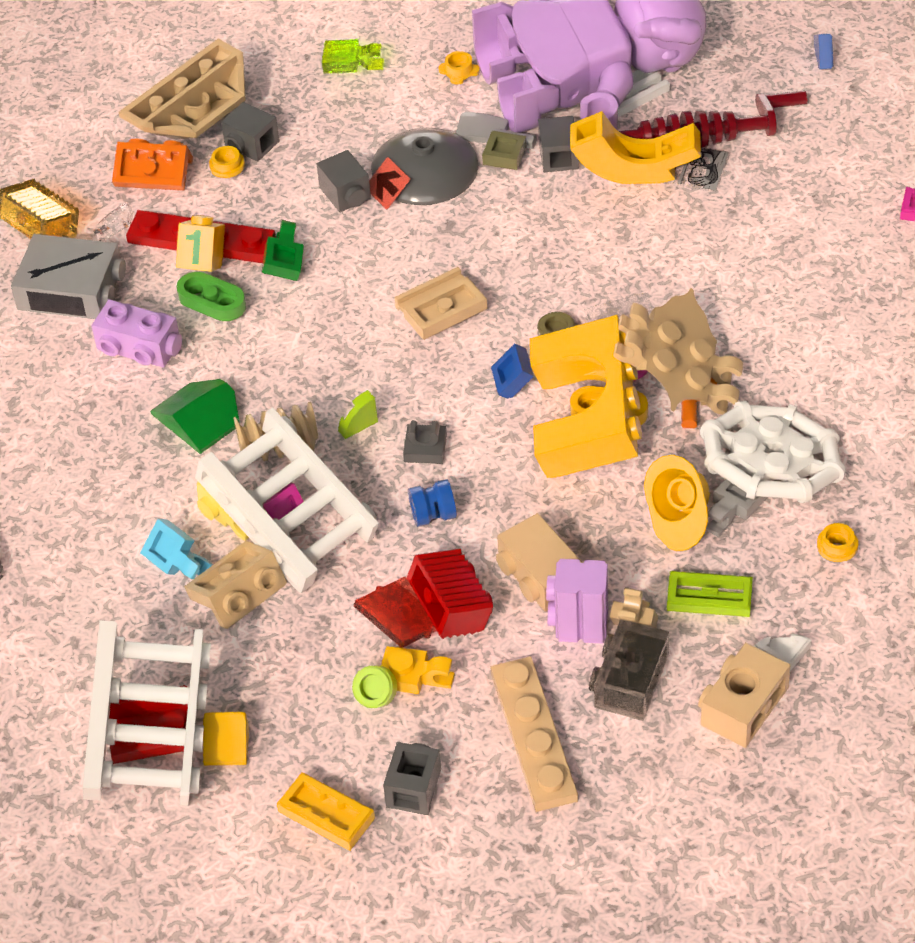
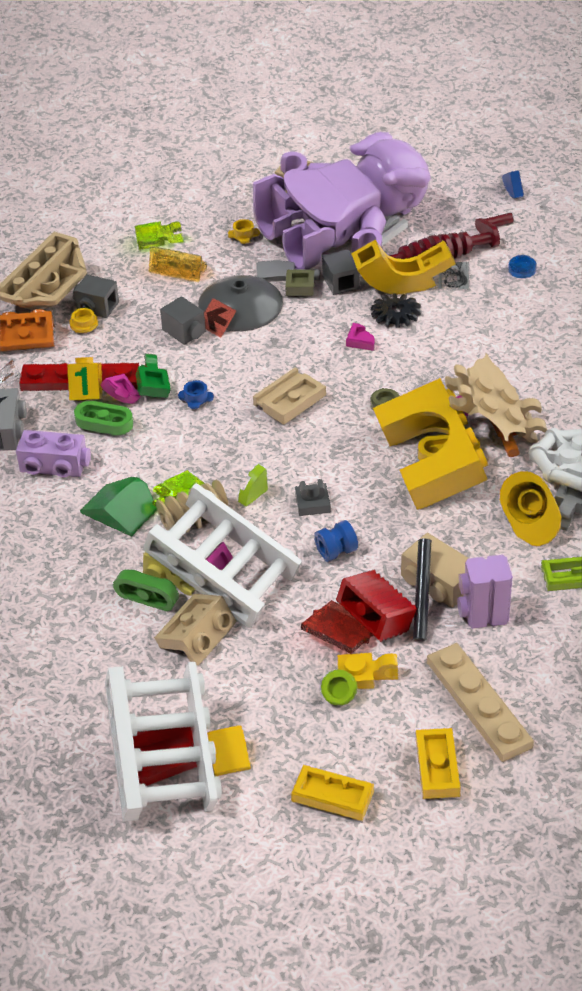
camera: 15 degrees left, 5 degrees down
medium azure plate [140,519,213,579] -> none
dark grey brick [383,742,441,815] -> none
blue tile [491,343,534,399] -> none
clear smoke brick [589,619,669,721] -> none
tan plate [610,587,659,633] -> none
none -> dark pink tile [100,374,141,404]
none -> bright green plate [113,569,179,612]
none -> clear yellow hinge [148,246,207,282]
none -> clear neon green plate [152,470,205,507]
none -> blue plate [178,380,214,409]
none -> dark pink tile [346,323,375,351]
none -> black gear [371,293,422,328]
none -> black bar [413,538,432,641]
none -> yellow plate [415,728,461,799]
none -> clear blue tile [508,255,536,278]

